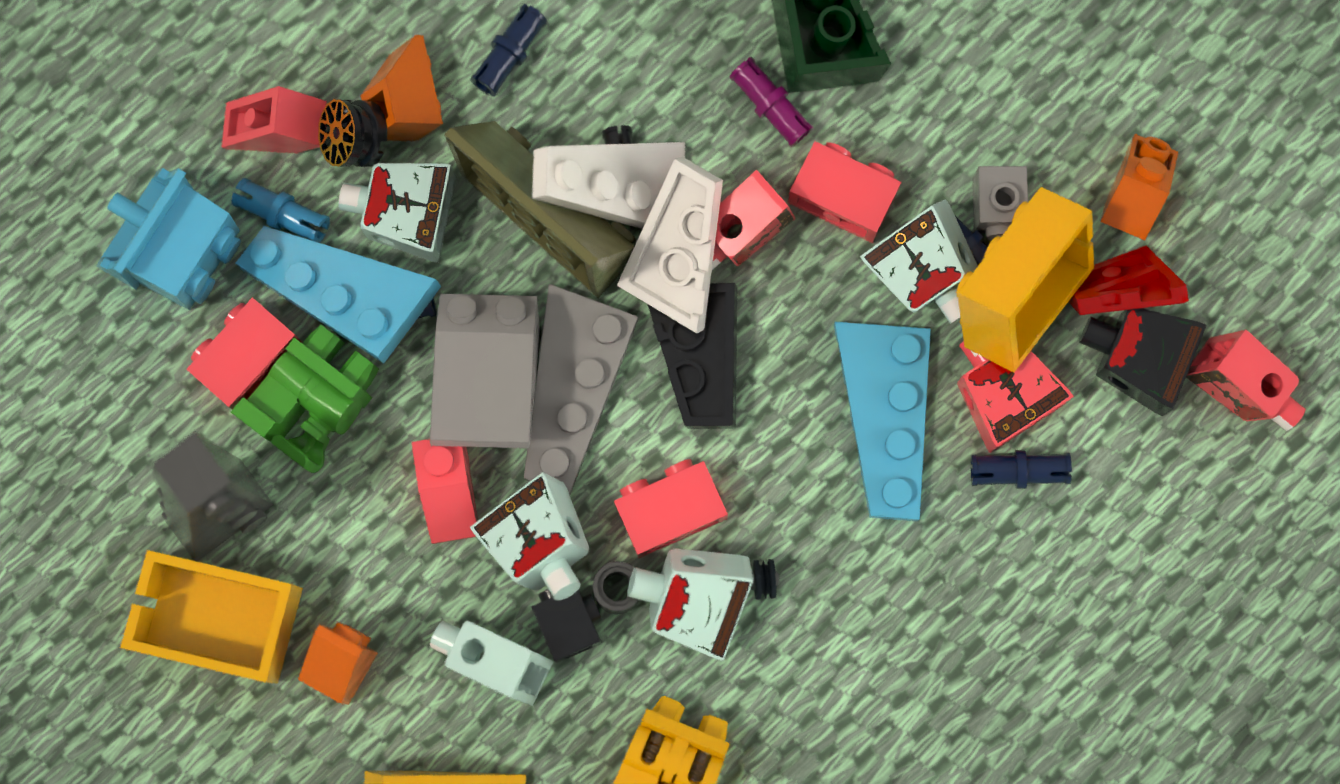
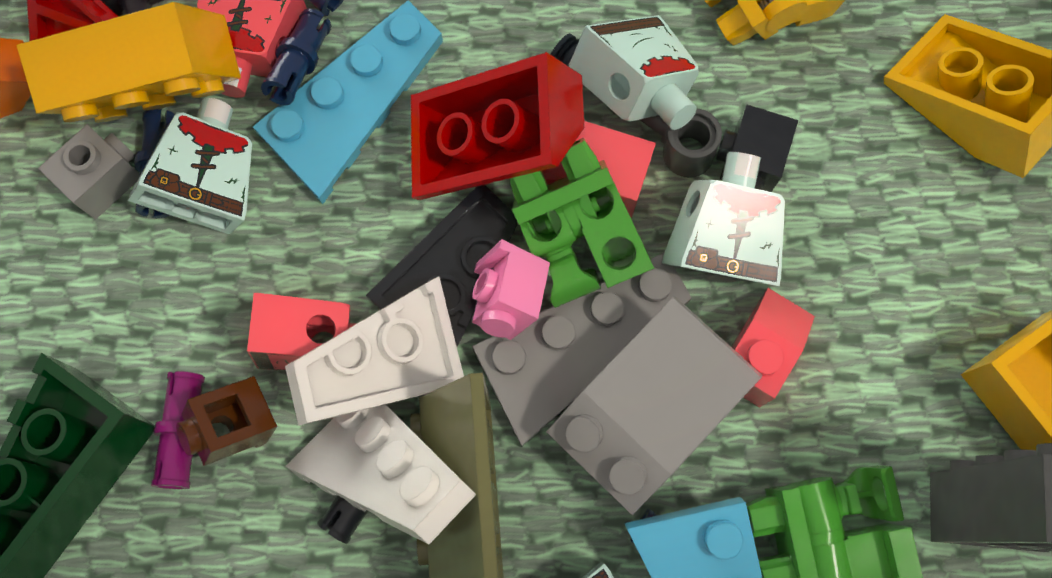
camera: 140 degrees left, 5 degrees down
orange slope [298,621,378,705] -> none
light aqua torso [430,620,554,706] -> none
coral brick [787,141,901,243] -> none
none -> reddish brown brick [176,376,278,466]
none -> dark blue pin [261,8,332,105]
none -> red slope [411,52,585,200]
none -> bright pink brick [472,239,550,340]
none -> bright green hips [510,138,654,308]

